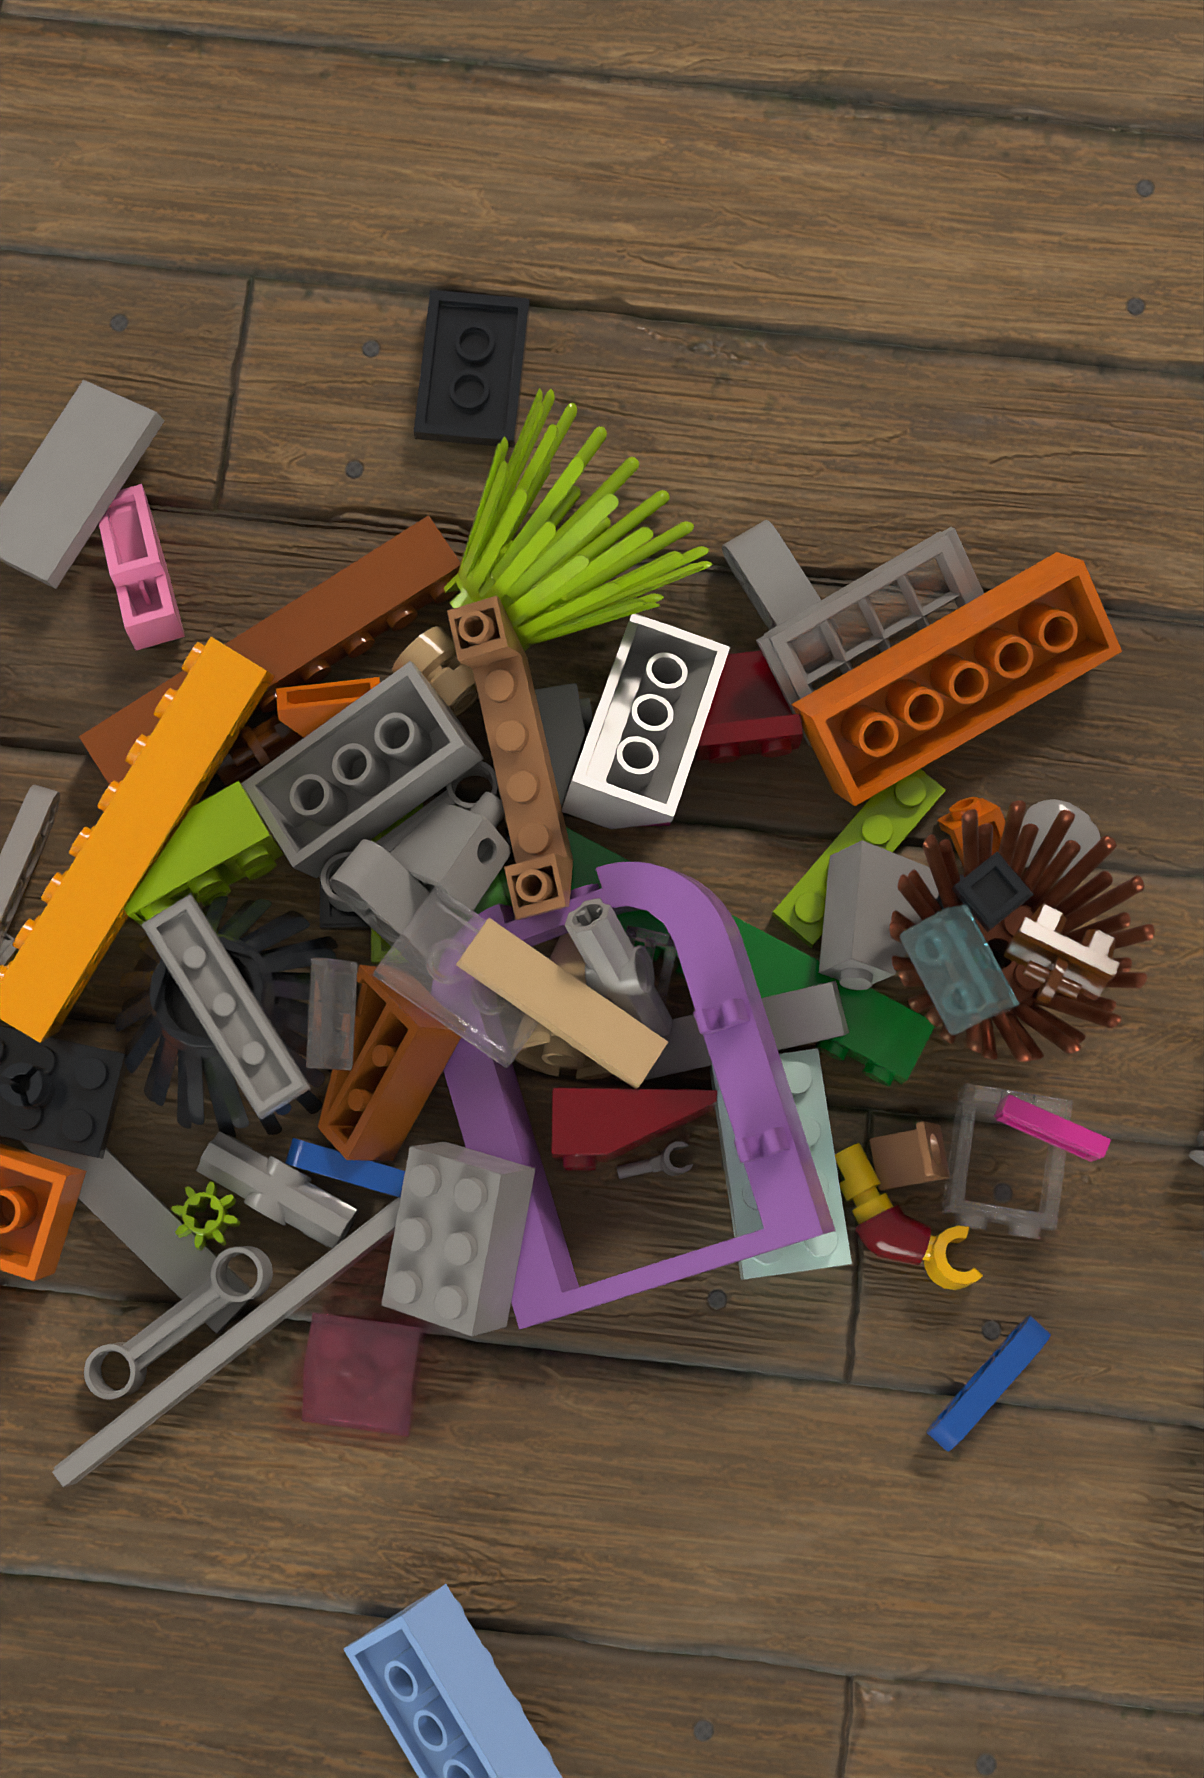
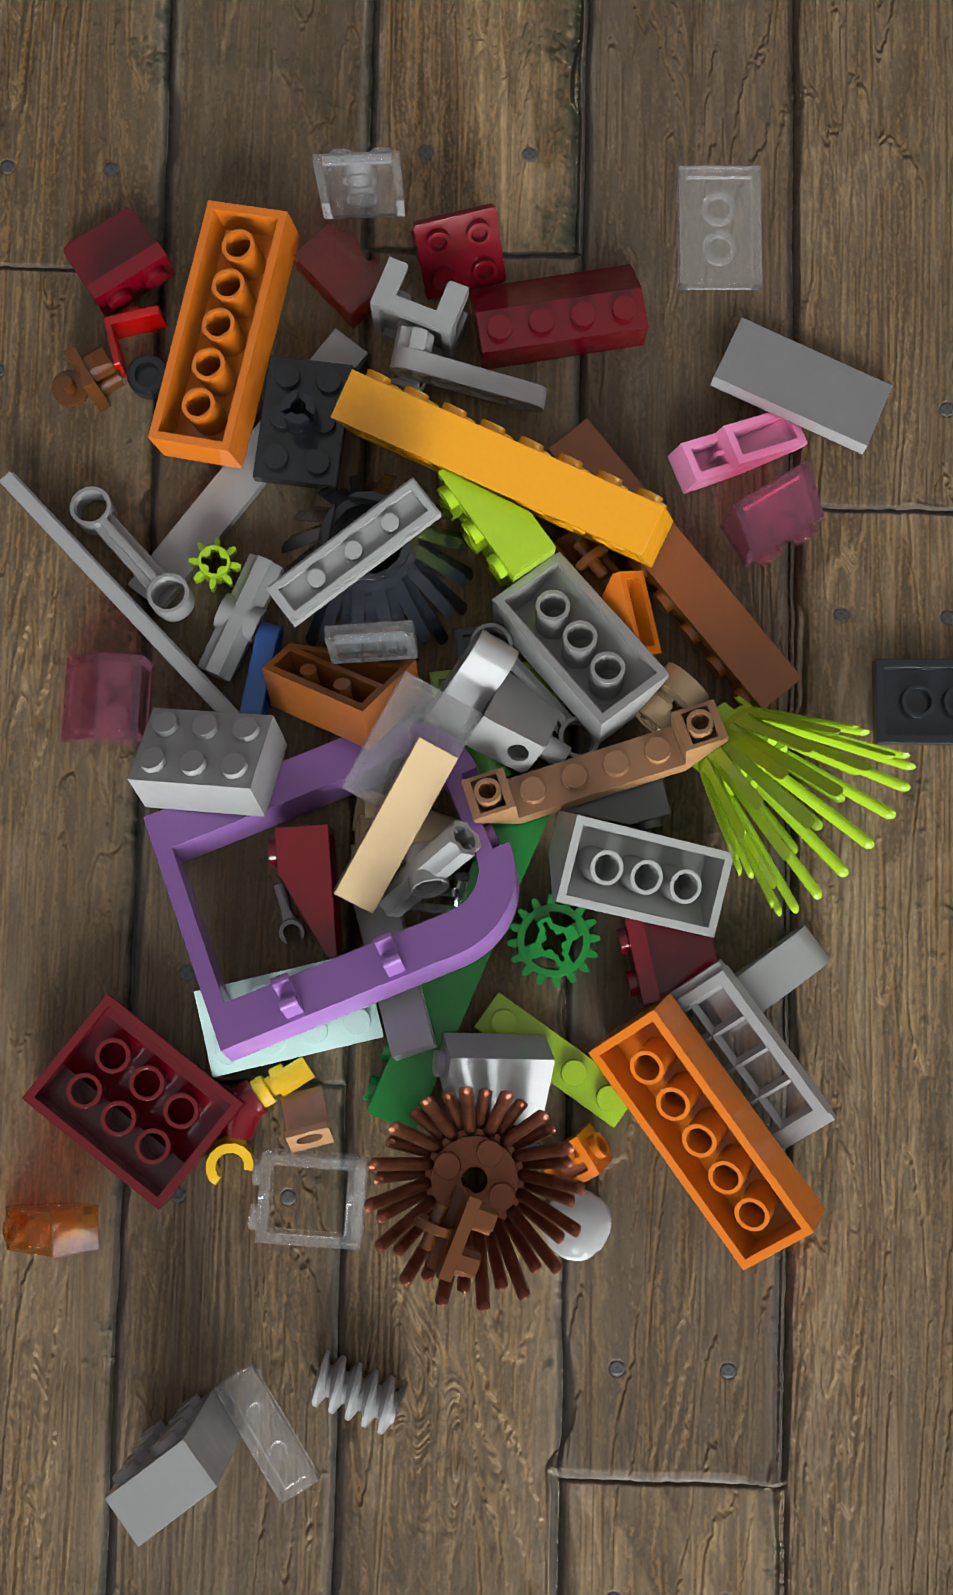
camera: 80 degrees right, 5 degrees up
clear light blue bracket [900,904,1020,1035] -> none
blue beam [926,1315,1051,1452] -> none
black tile [952,851,1034,932] -> none
dark pink tile [994,1094,1111,1162] -> none
none -> clear orange slope [3,1202,99,1258]
none -> dark red slope [22,994,244,1210]
none -> green gear [507,893,600,987]
none -> clear pink slope [720,461,825,568]

